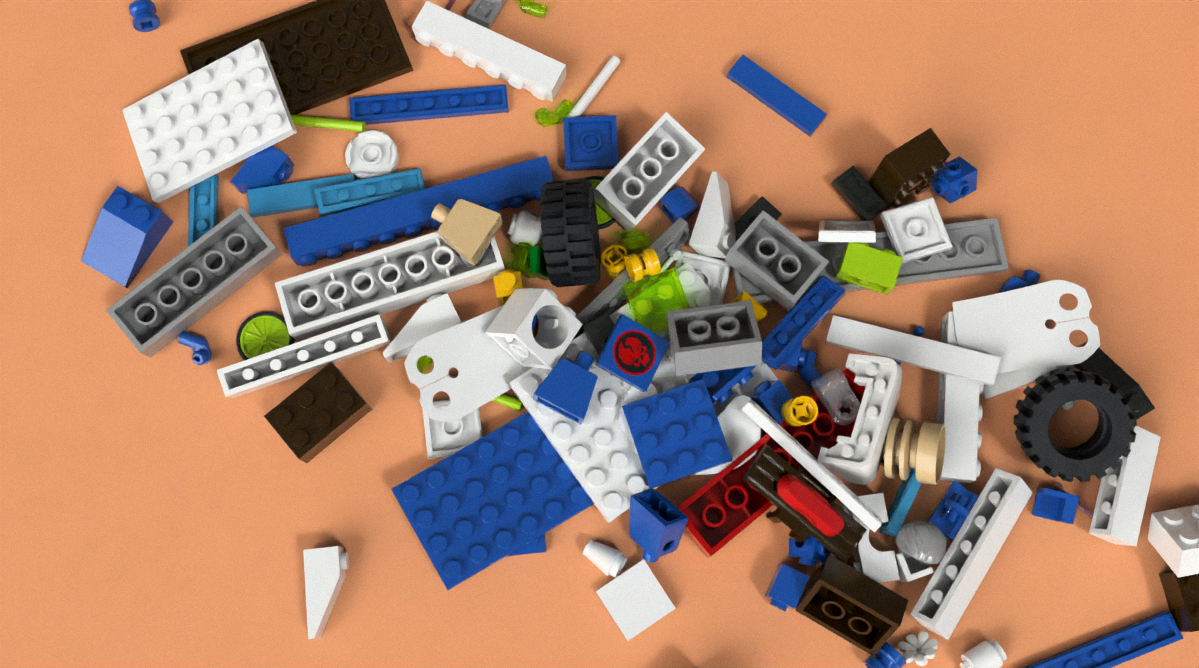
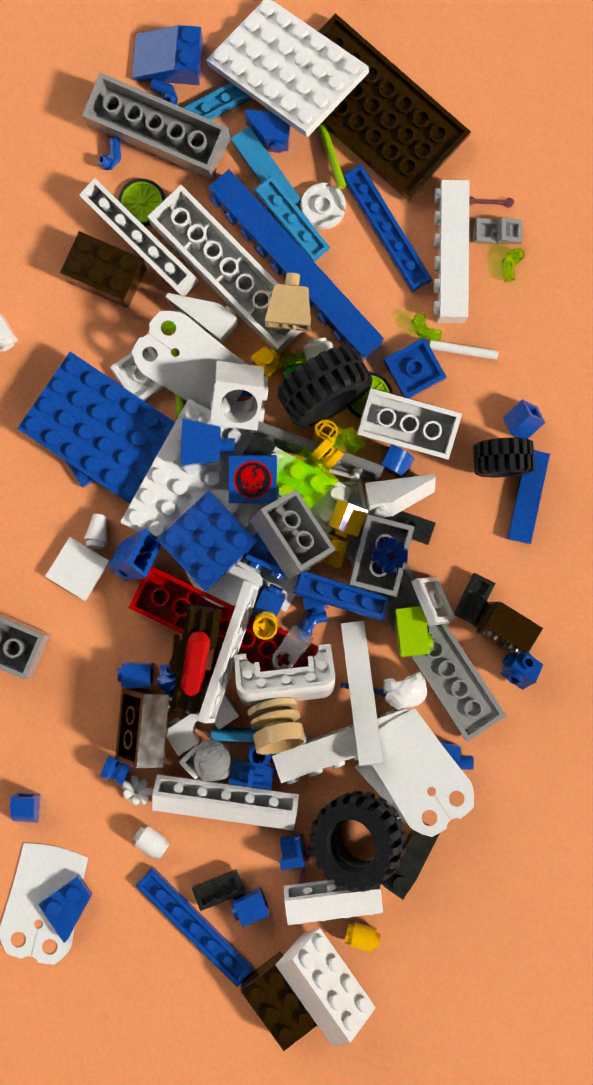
camera: 65 degrees right, 10 degrees up
white tile [880,197,953,264] -> none
none -> blue arm [150,78,178,105]
none -> pearl dark grey plate [192,869,245,911]
none -> blue brick [231,887,270,927]
none -> blue cone [248,745,272,768]
none -> yellow brick [328,499,368,538]
none -> yellow brick [344,923,381,953]
none -> clear blue brick [372,538,408,573]
none -> white hair [383,672,427,710]
none -> black tyre [473,437,535,478]
none -> blue panel [504,399,545,439]

